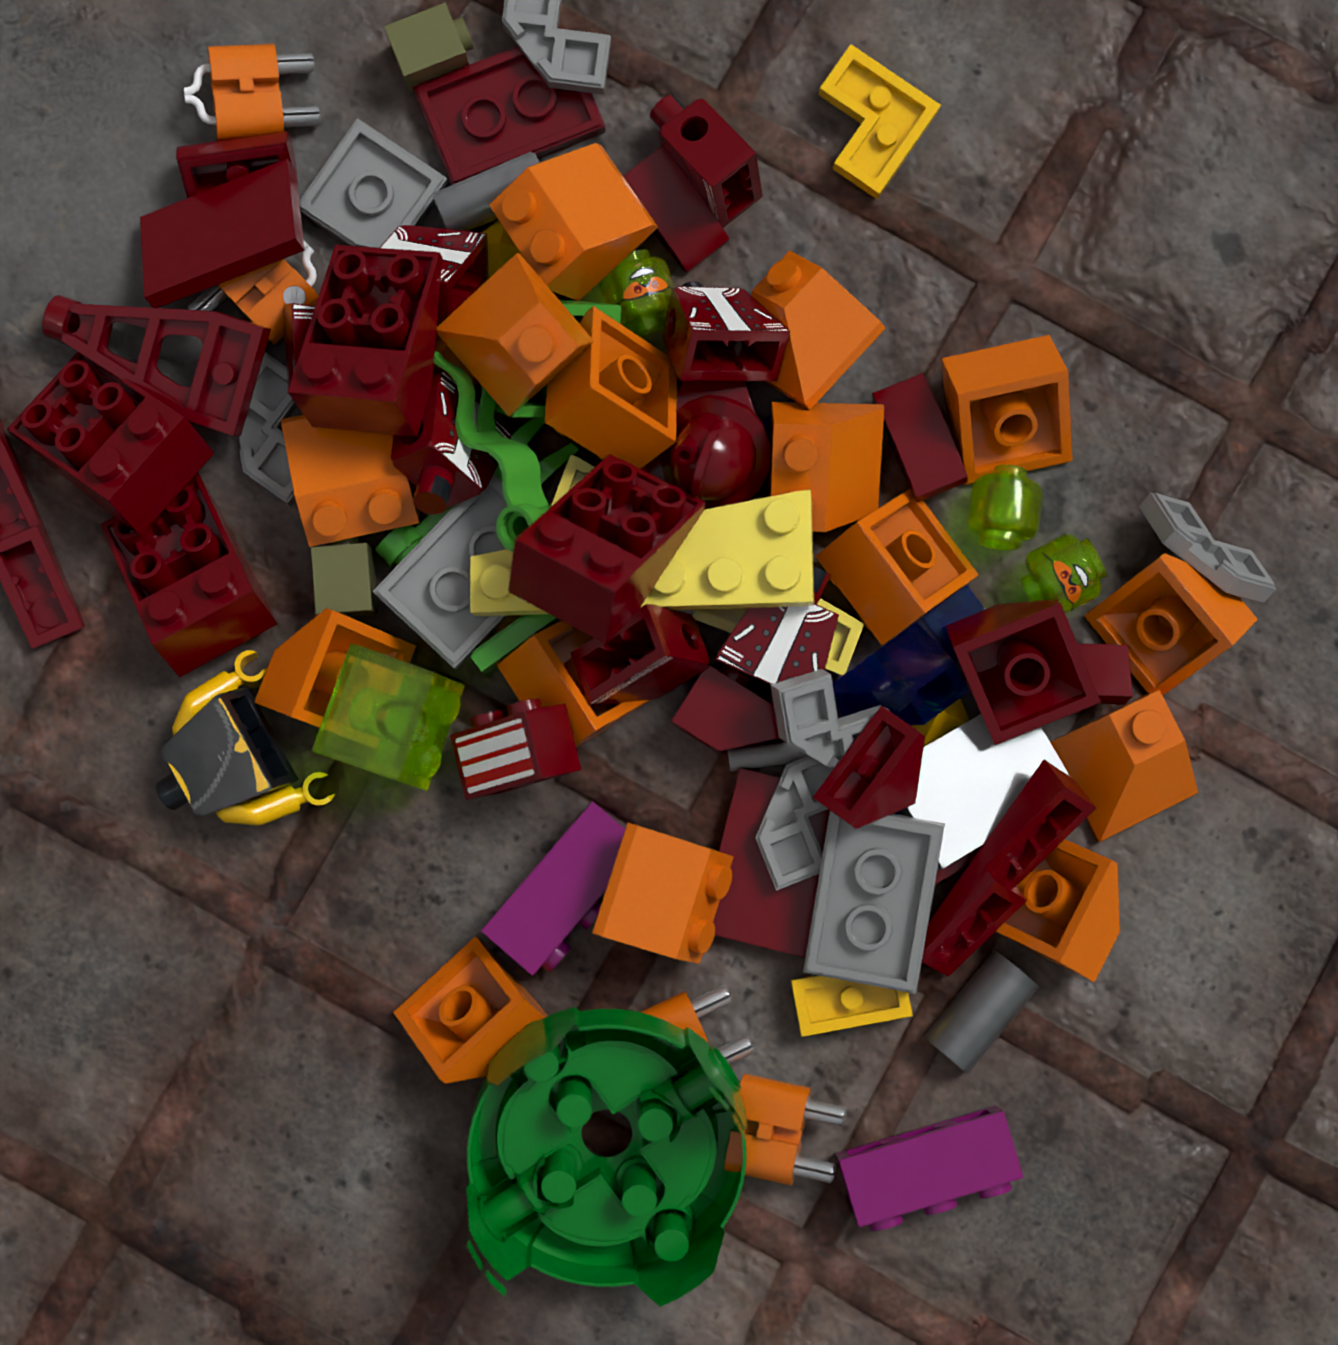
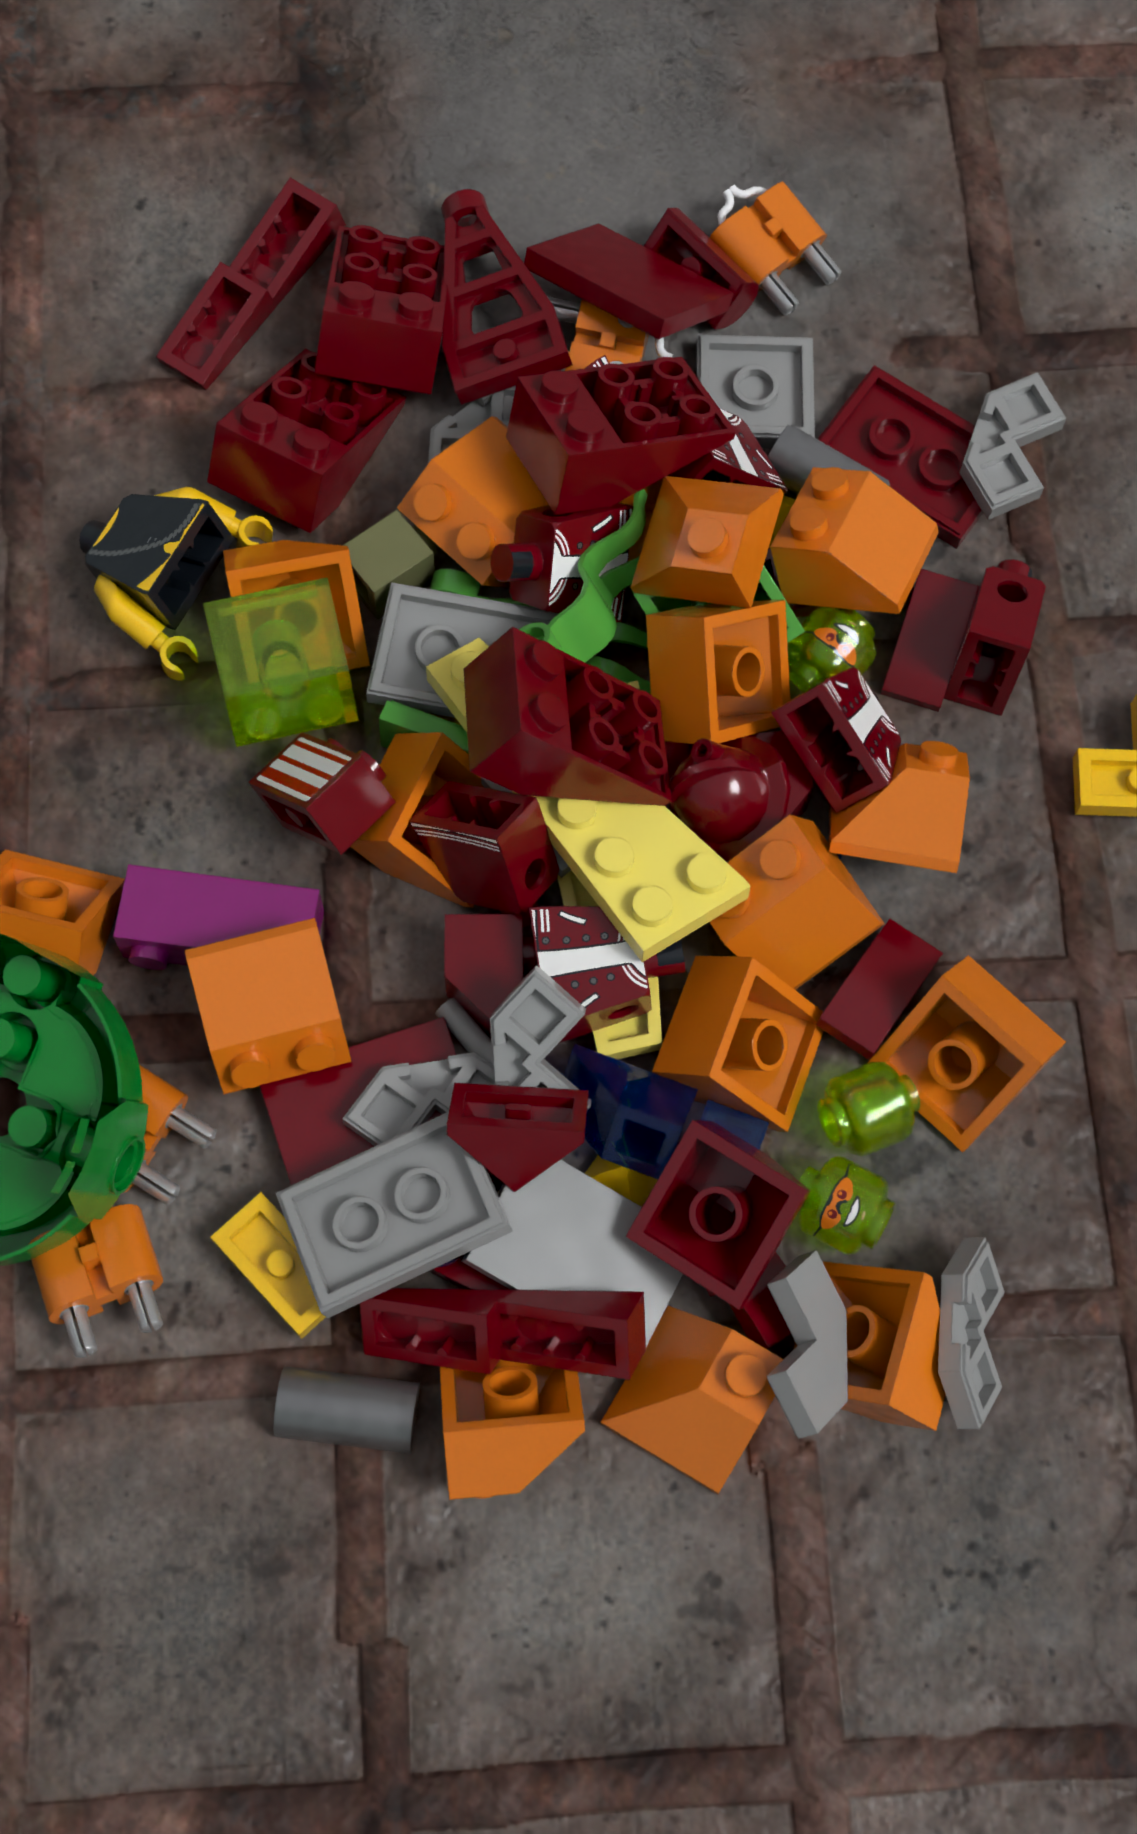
camera: 55 degrees right, 15 degrees down
olive brick [384,2,474,94] -> none
magenta brick [835,1105,1024,1231] -> none
none -> light grey tile [767,1250,848,1439]

